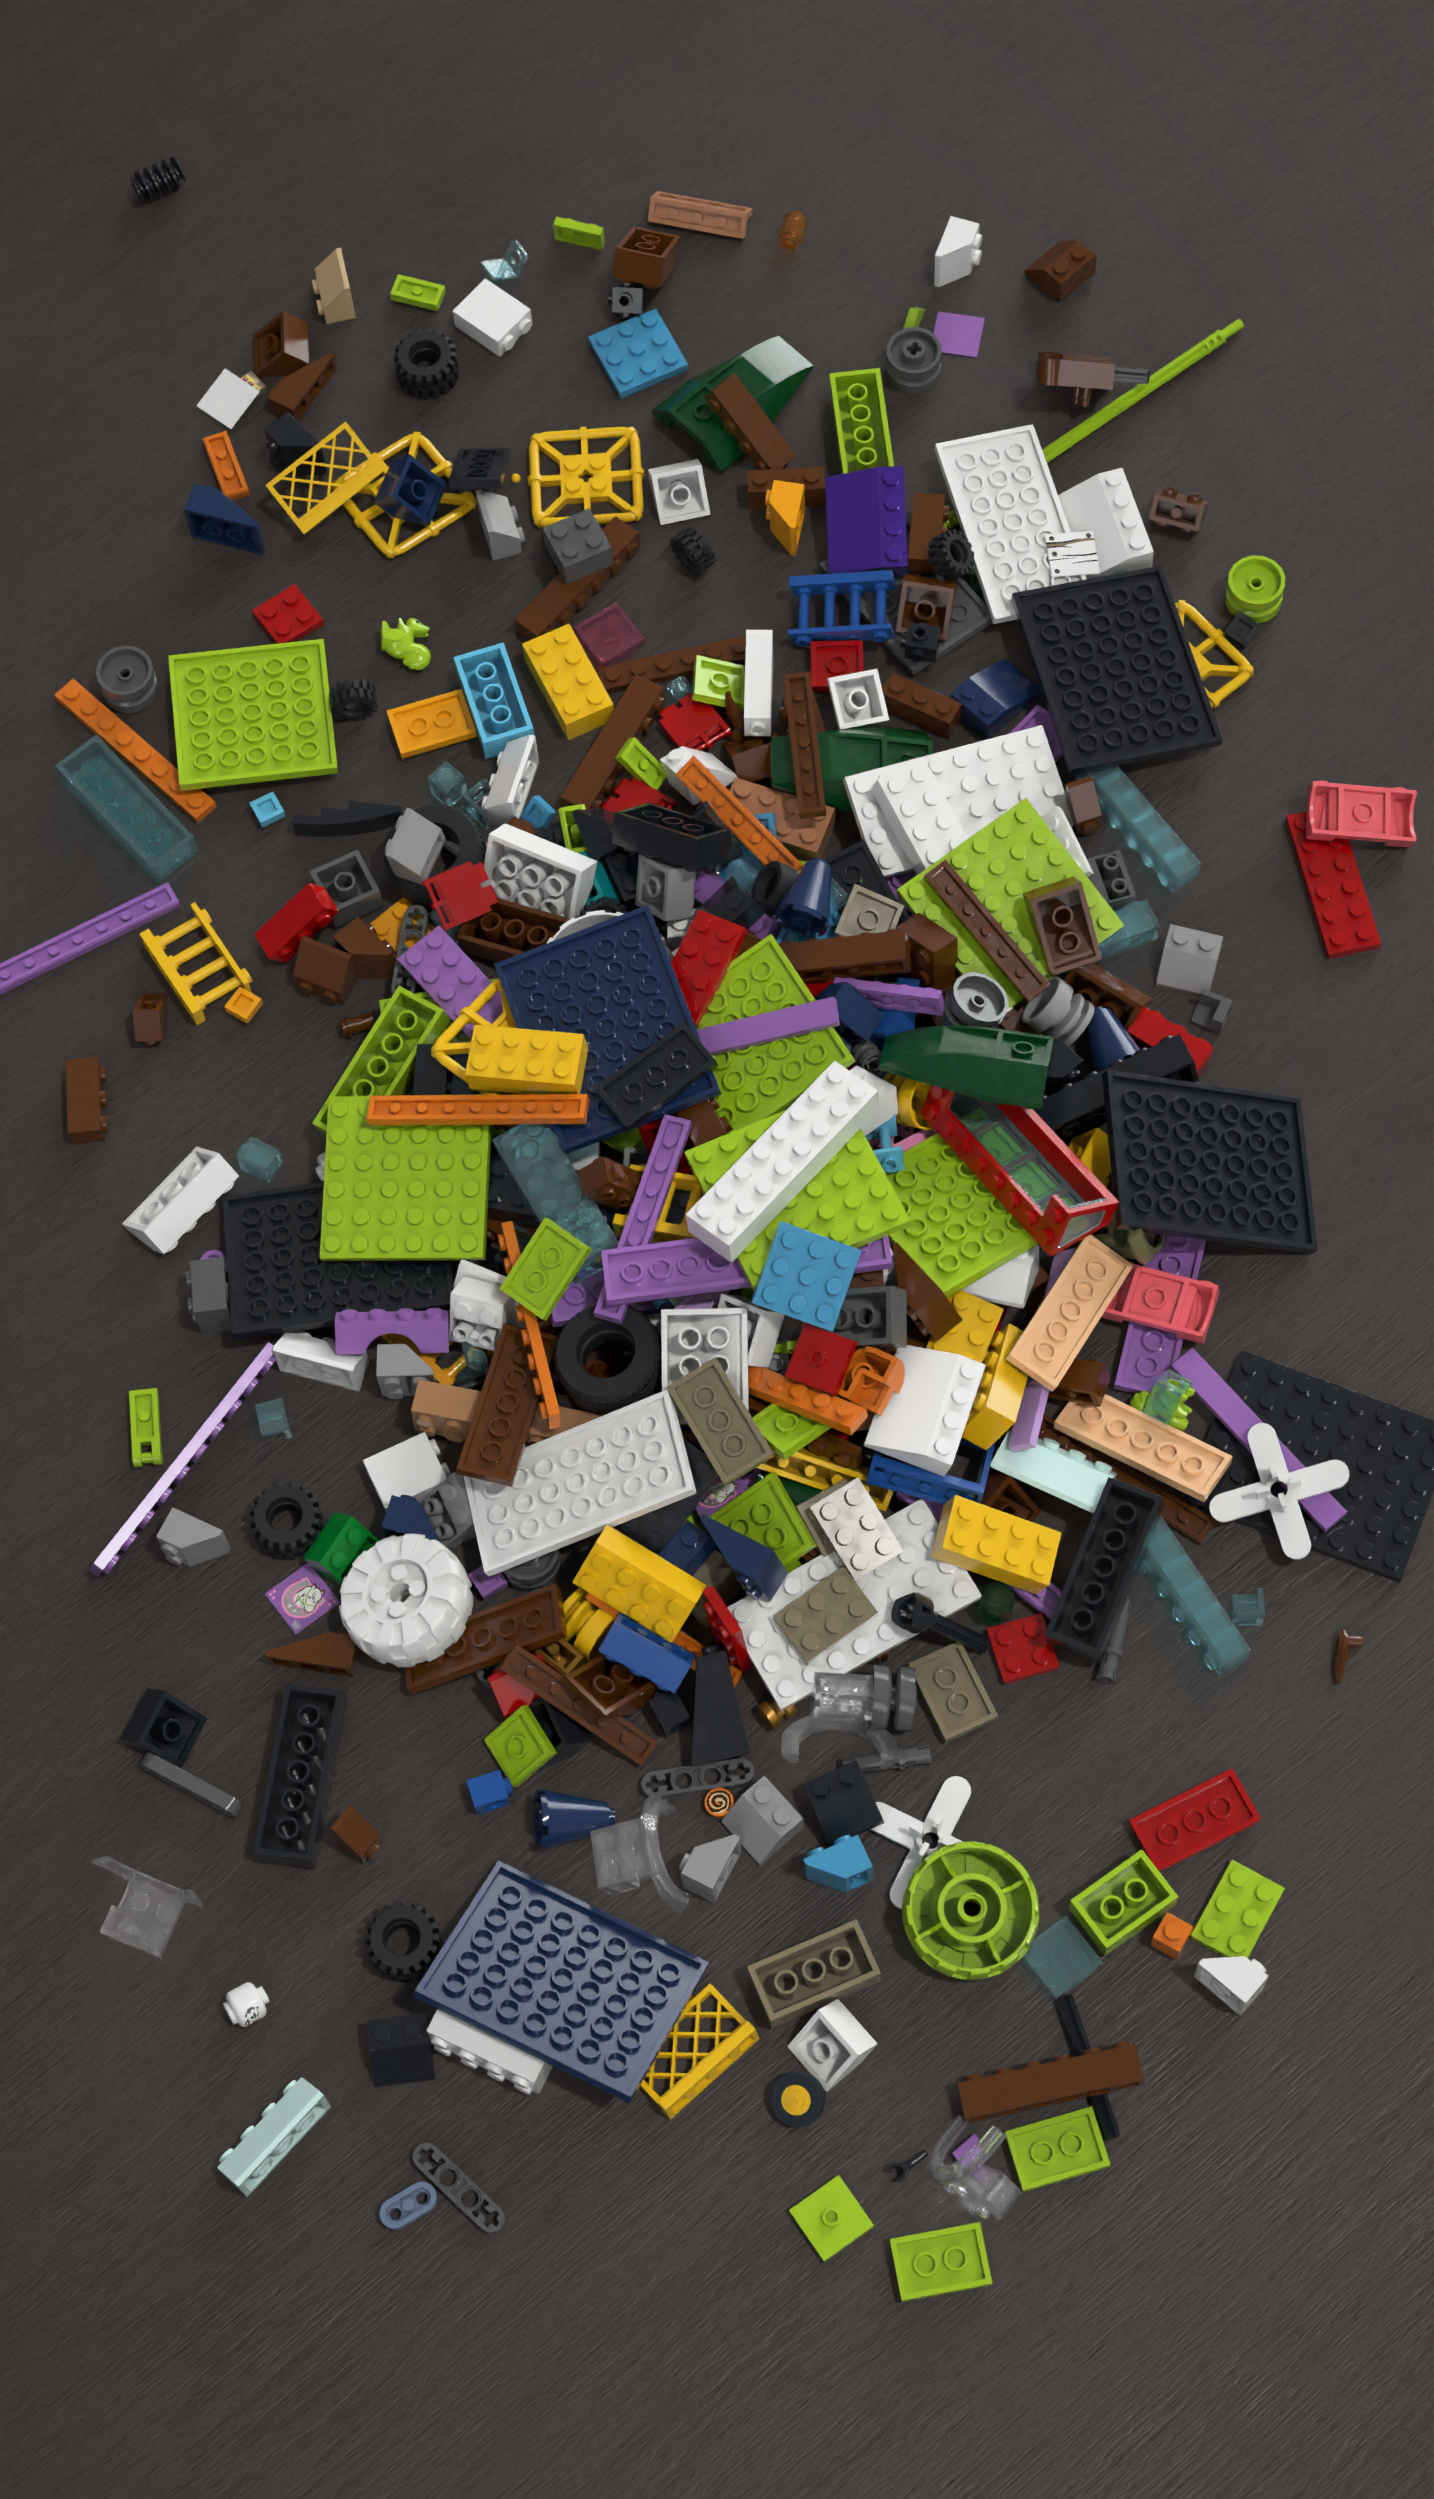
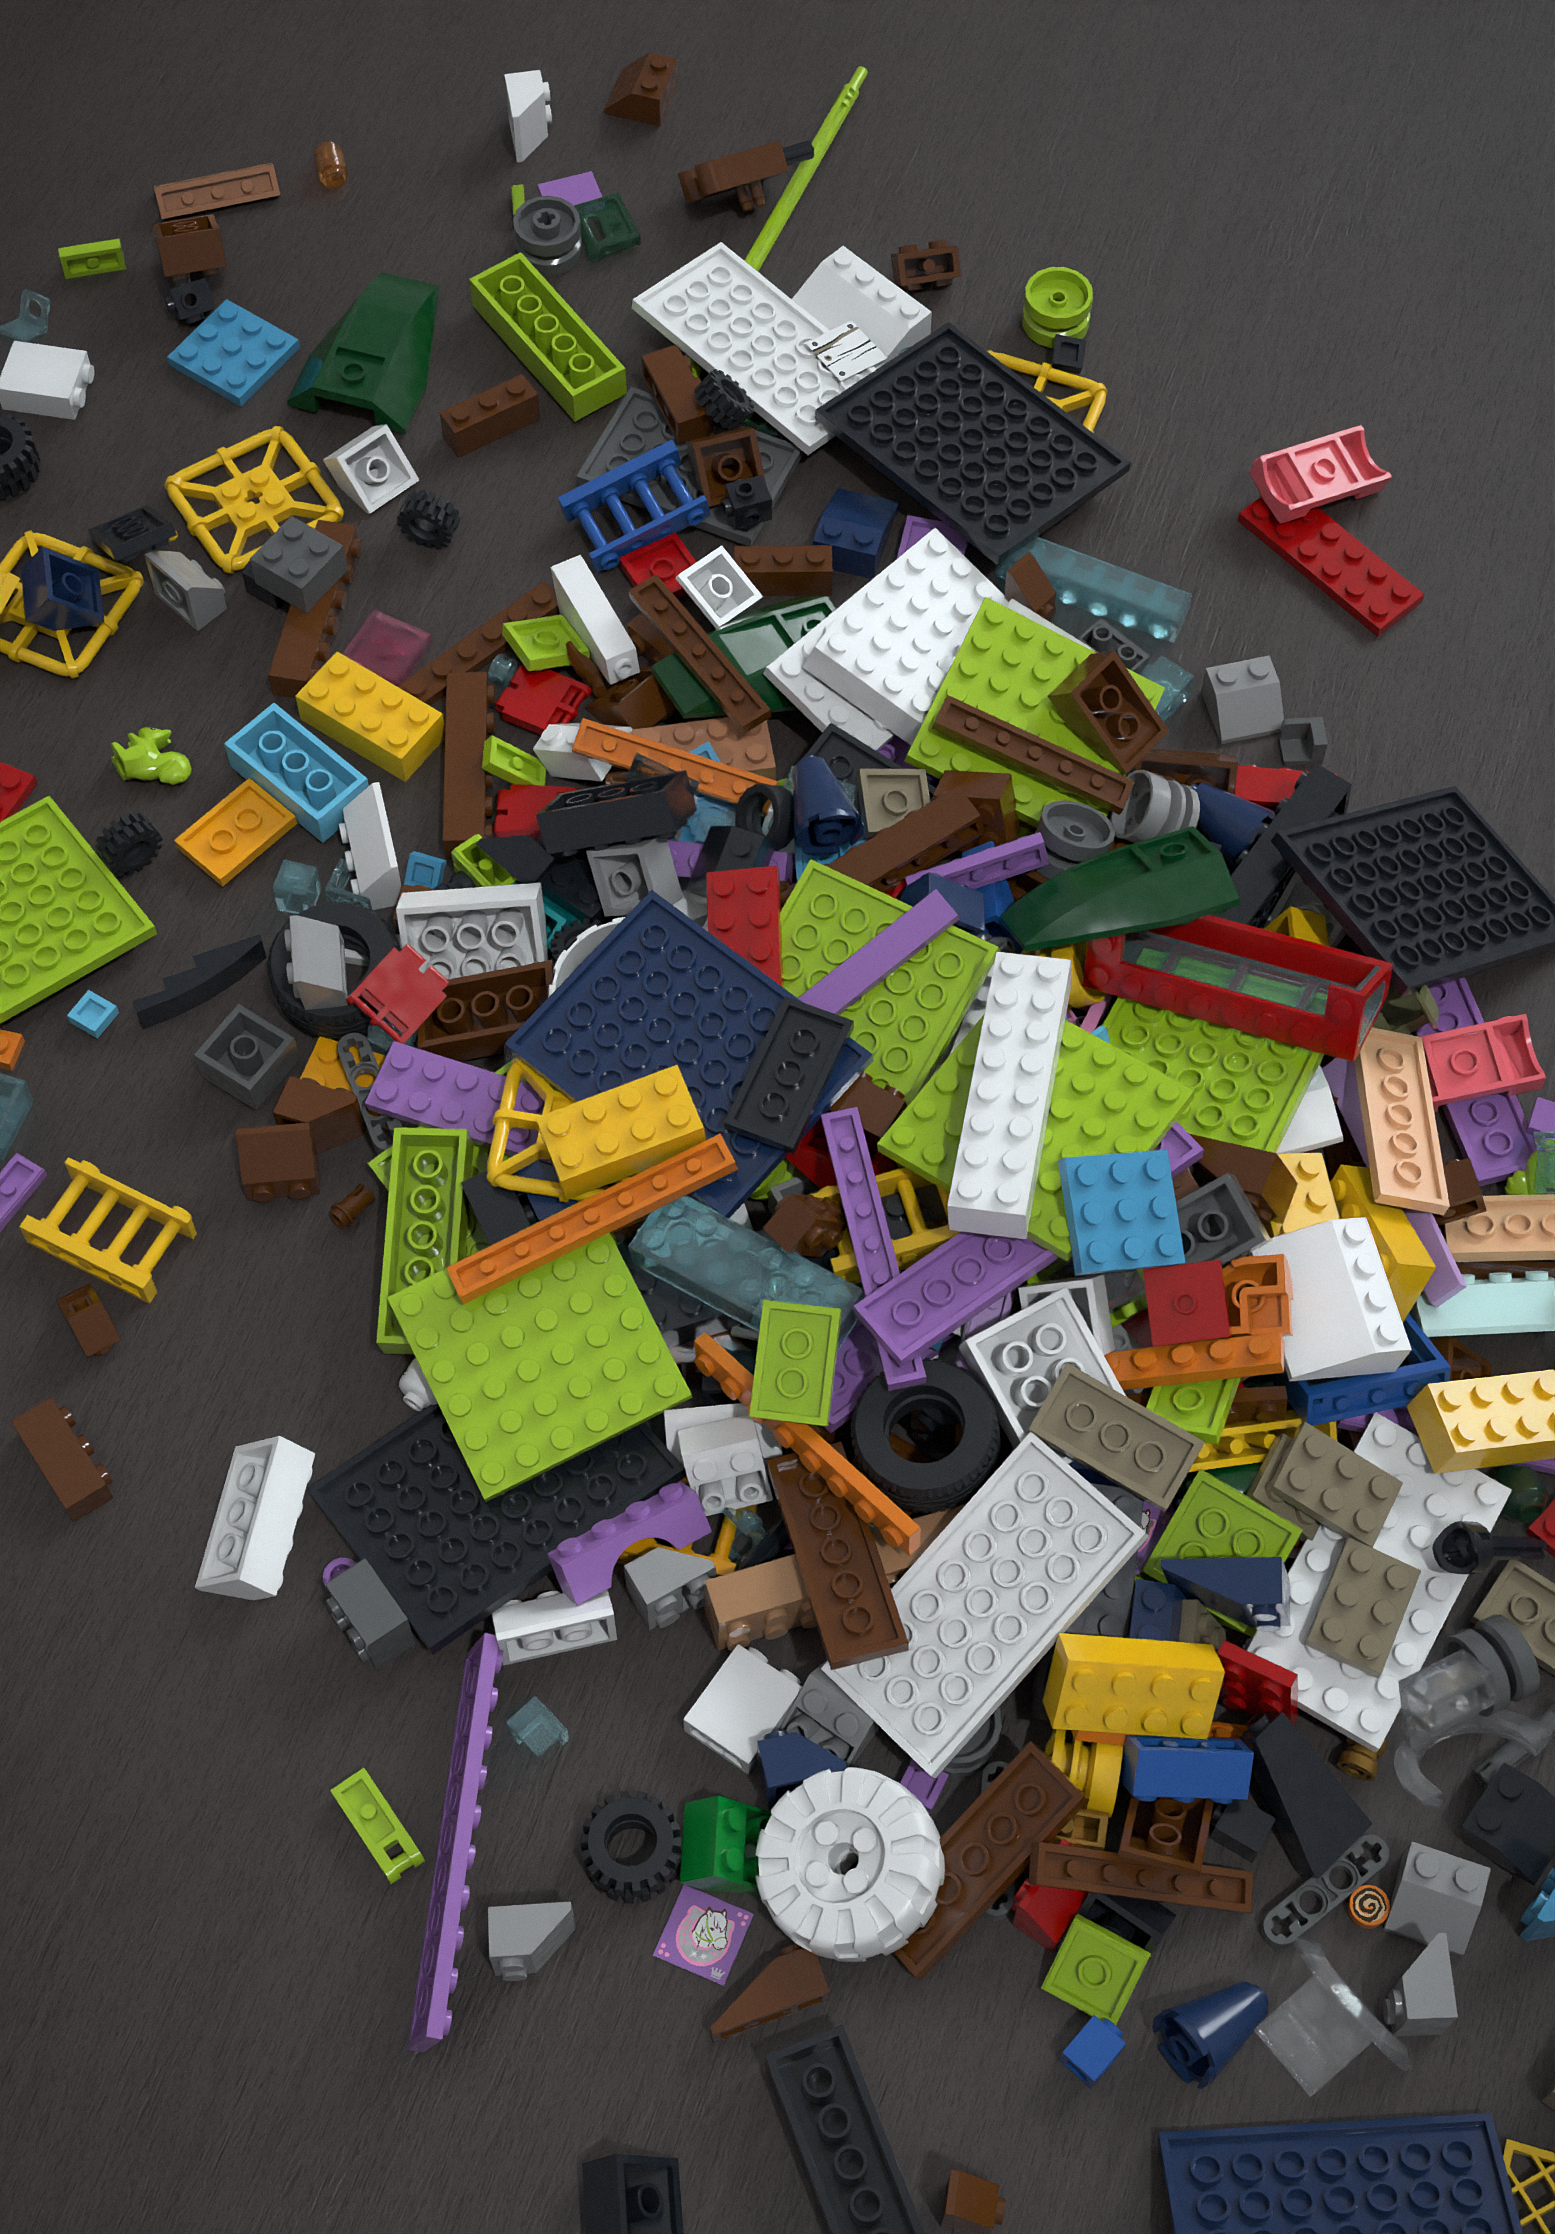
camera: 35 degrees left, 5 degrees down
light orange plate [224,986,263,1024] -> none
clear light blue brick [237,1136,283,1183] -> none
red brick [254,883,339,963] -> none
reddish brown brick [704,373,797,470] -> none
light orange slope [765,480,805,556] -> none
dark purple slope [825,466,908,576] -> none
none -> clear green plate [574,192,641,262]

